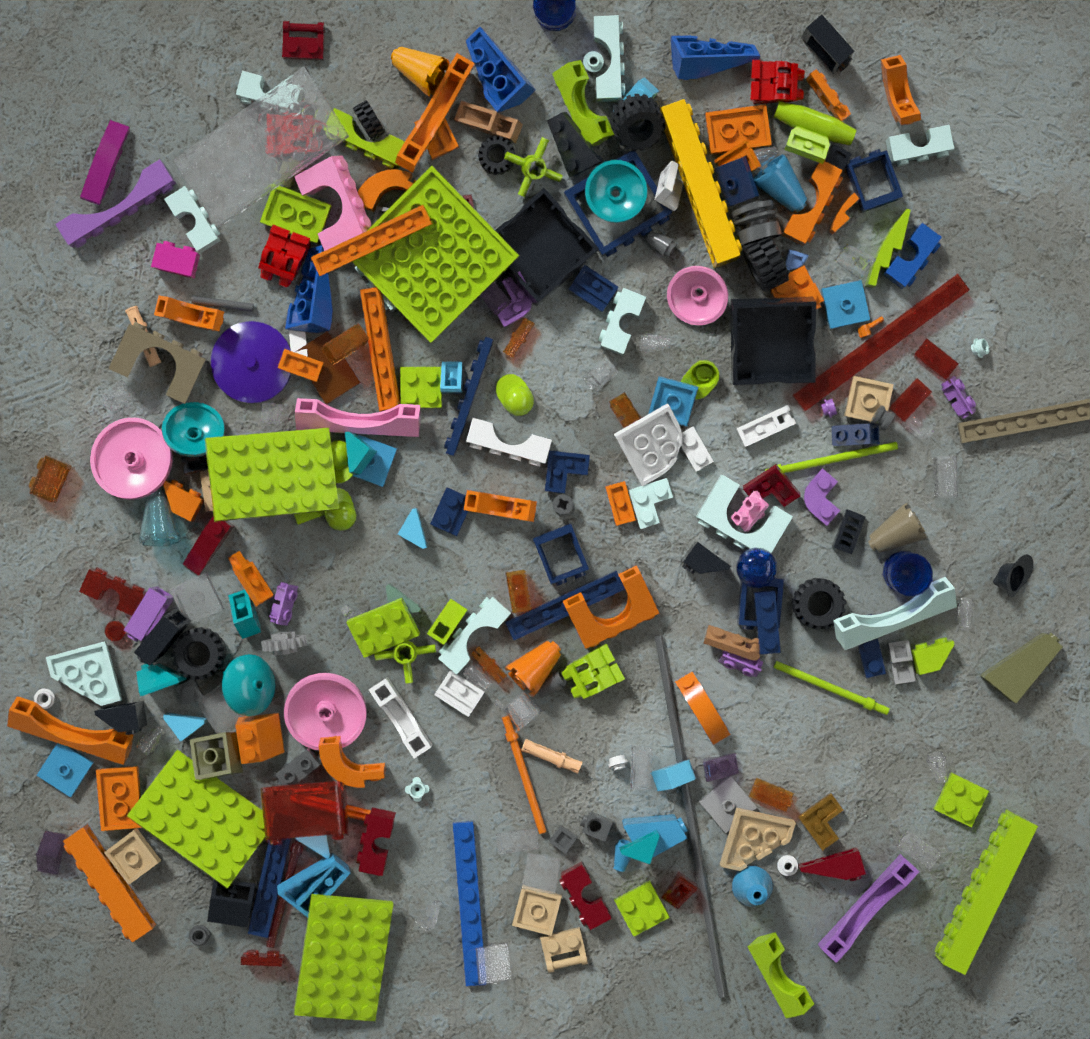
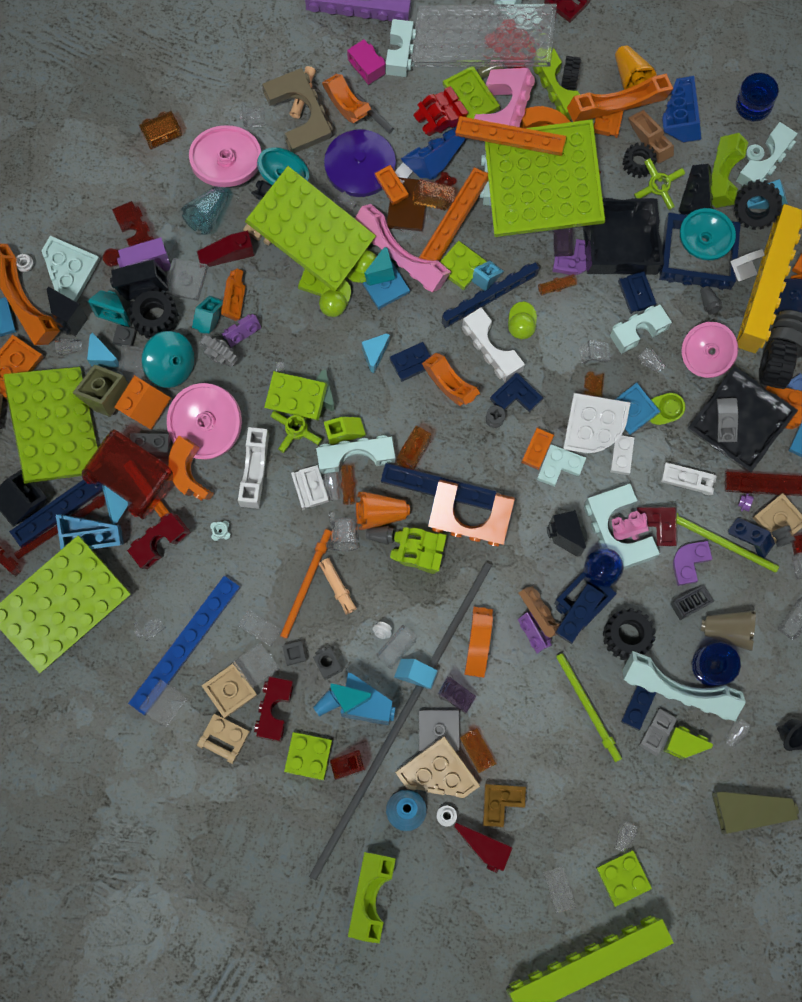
camera: 45 degrees right, 15 degrees down
orange slope [163,479,204,521] -> none
dark blue window [533,524,589,586] -> none
medium lavender arch [818,854,920,963] -> none
none -> clear red plate [435,172,456,192]
none -> light grey slope [717,398,738,442]

